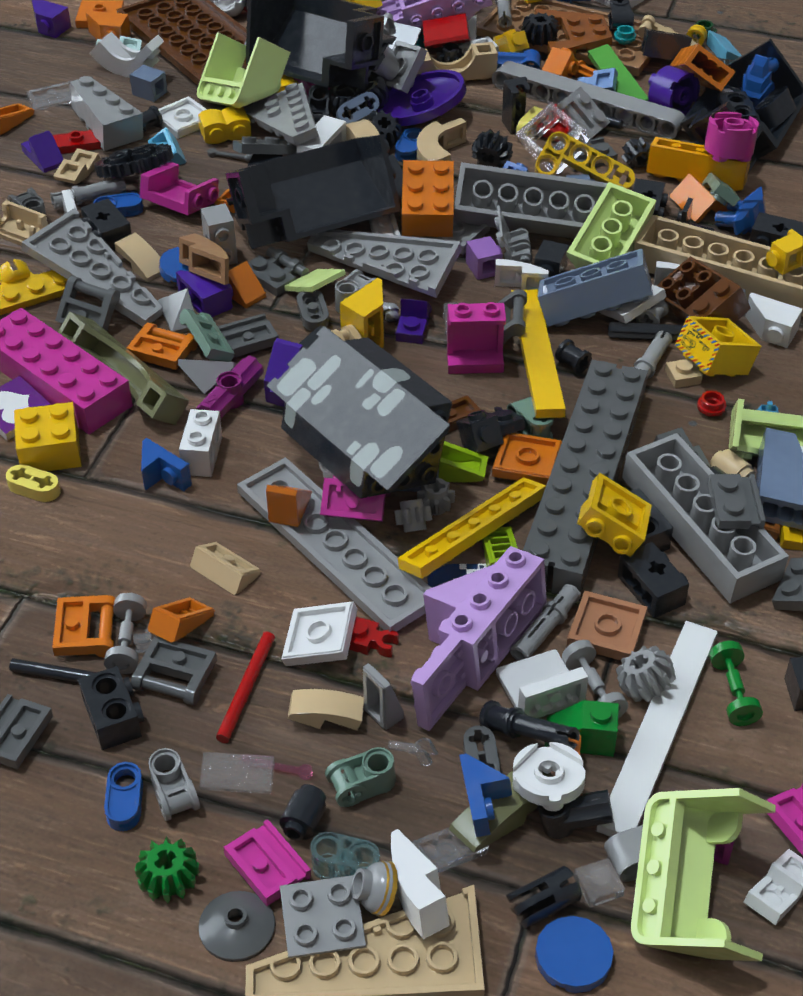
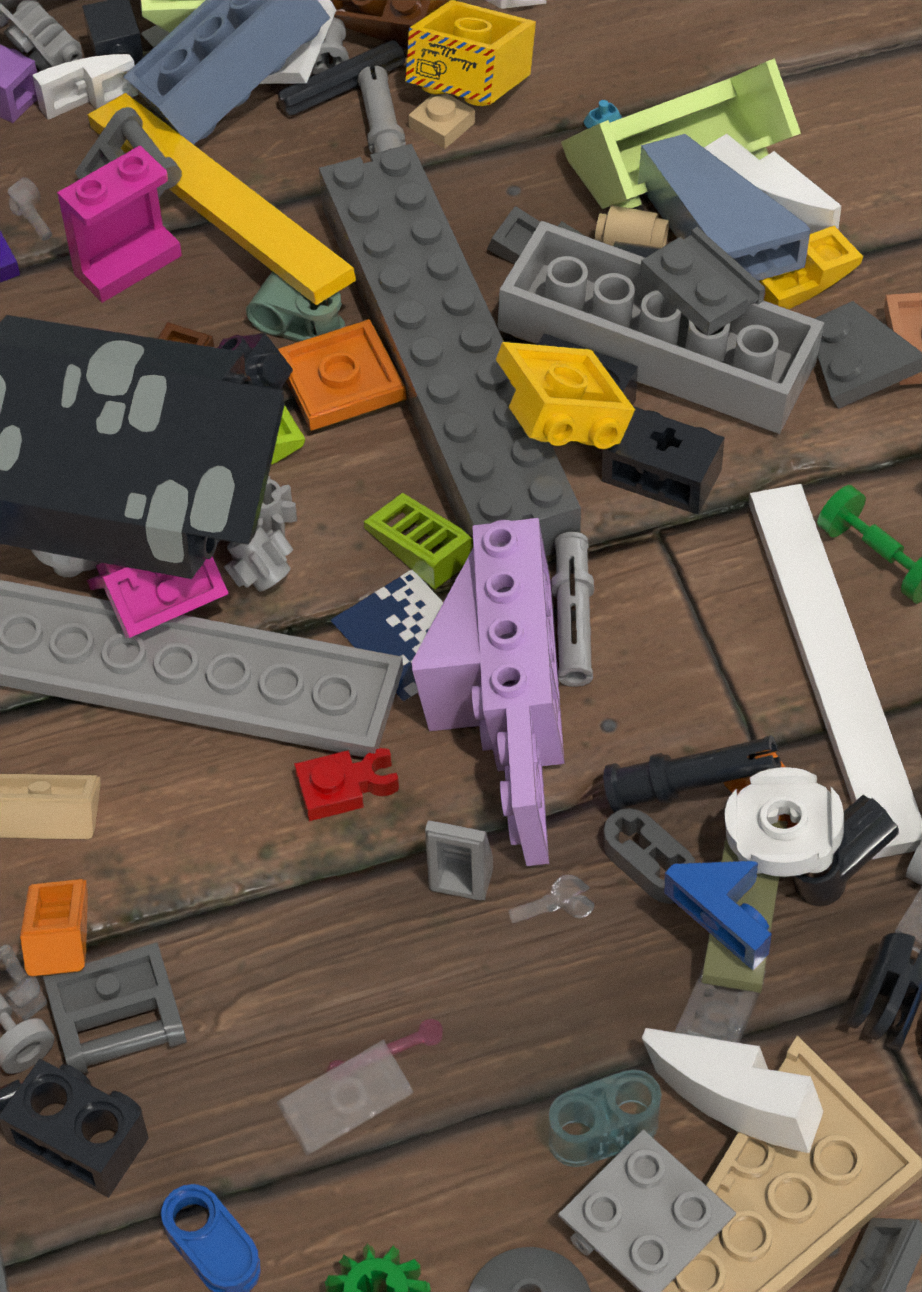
camera: 35 degrees left, 10 degrees up
light grey piece [148,748,200,821] -> none
red bar [216,631,275,743] -> none
dark pink plate [224,819,311,906] -> none
orange slope [266,485,312,527] -> none
black brick [279,784,326,841] -> none
white tile [281,601,357,666] -> none
tan slope [288,689,364,730] -> none
sand green piece [325,747,396,807] -> none
light grey piece [351,861,398,917] -> none
yellow plate [398,477,546,579] -> none
black plate [485,407,526,436] -> none
white bracket [496,650,588,718] -> none
green slope [544,700,619,757] -> none
black bush [555,339,592,374] -> none
light grey wheel [562,640,628,718] -> none
nougat plate [566,590,648,660] -> none
light grey gear [616,646,676,702] -> none
red plate [697,390,726,417] -> none

